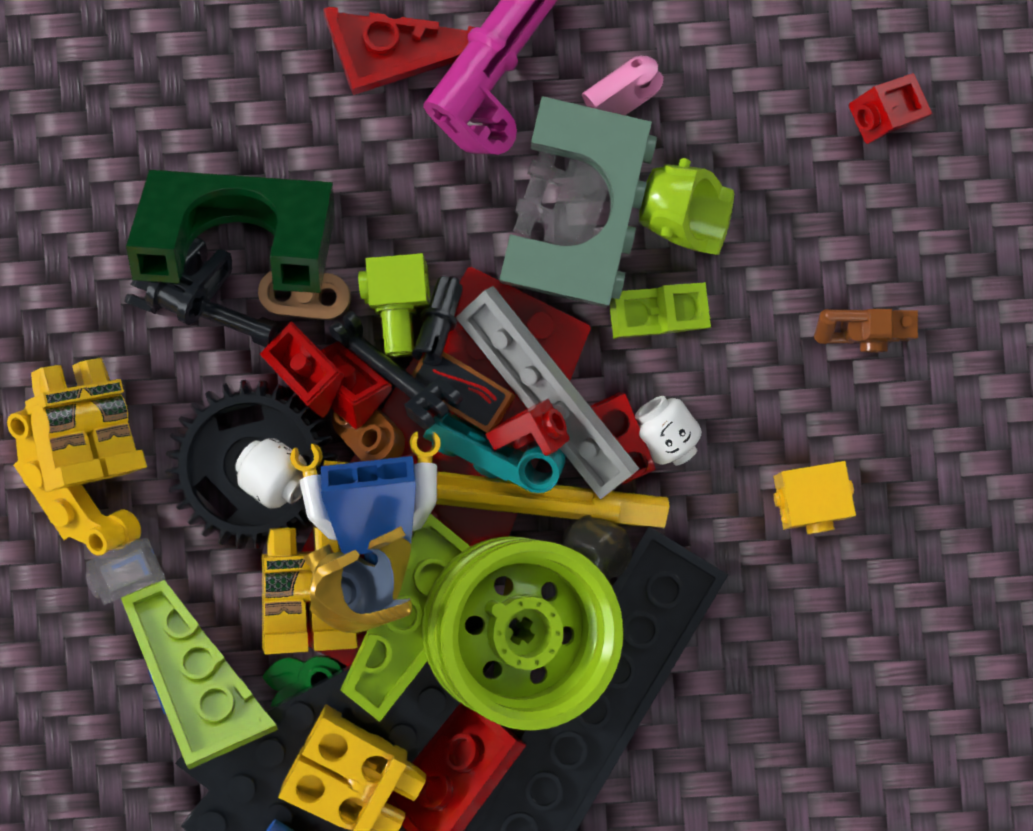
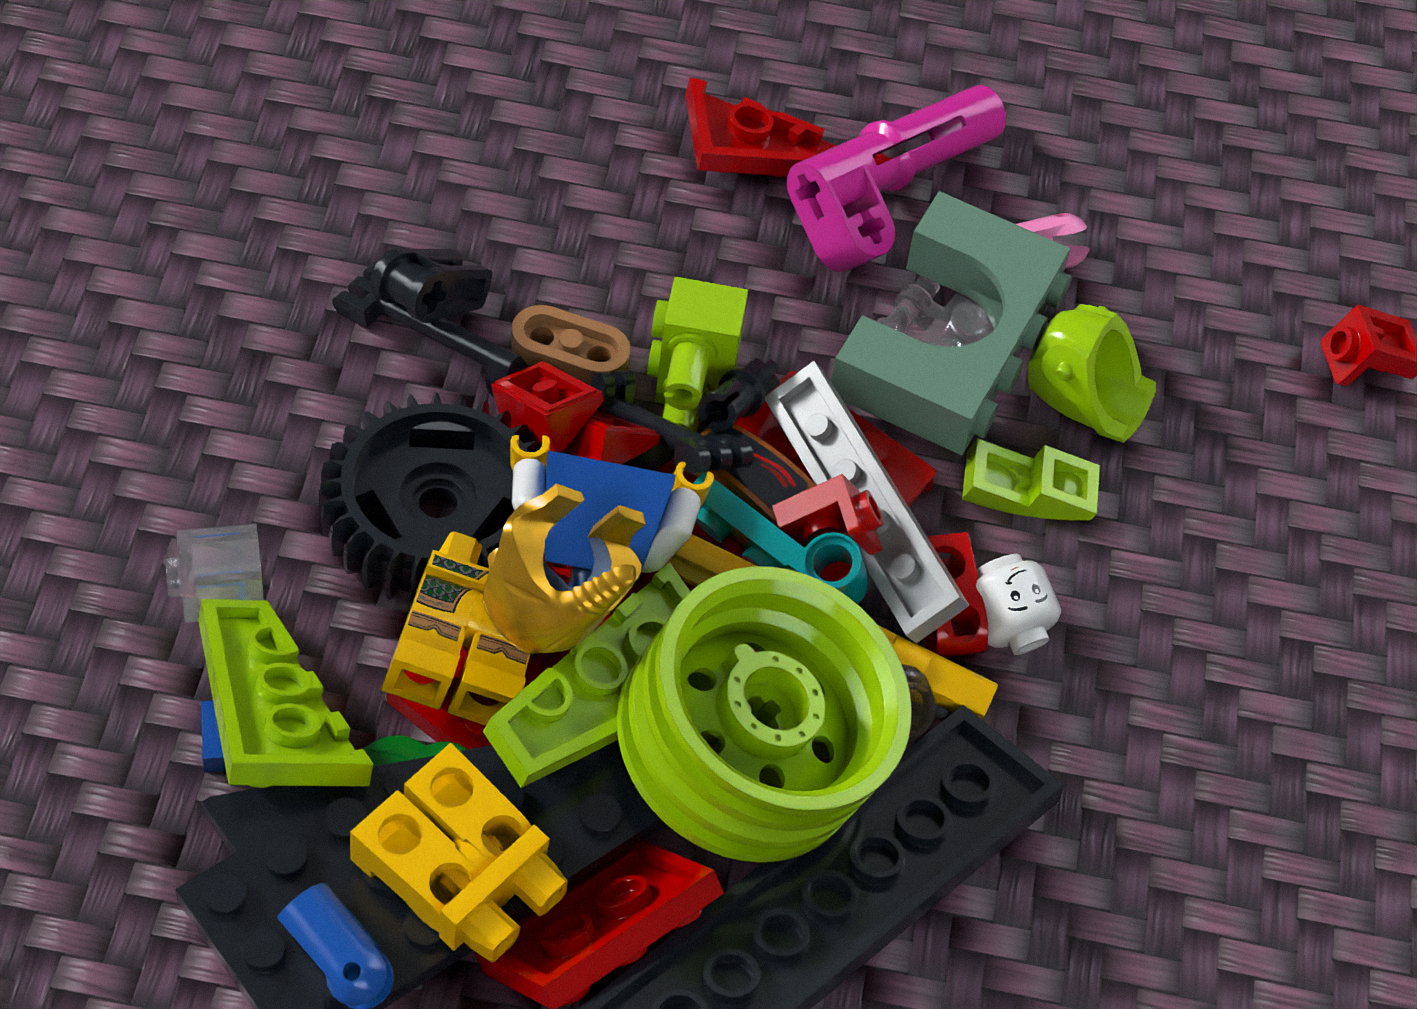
camera: 10 degrees right, 35 degrees down
yellow plate [7,406,141,556] -> none
yellow hips [25,358,147,492] -> none
dark green arch [126,170,335,293] -> none
white head [236,438,307,509] -> none
yellow head [773,461,856,535] -> none
dark orange piece [814,309,918,353] -> none

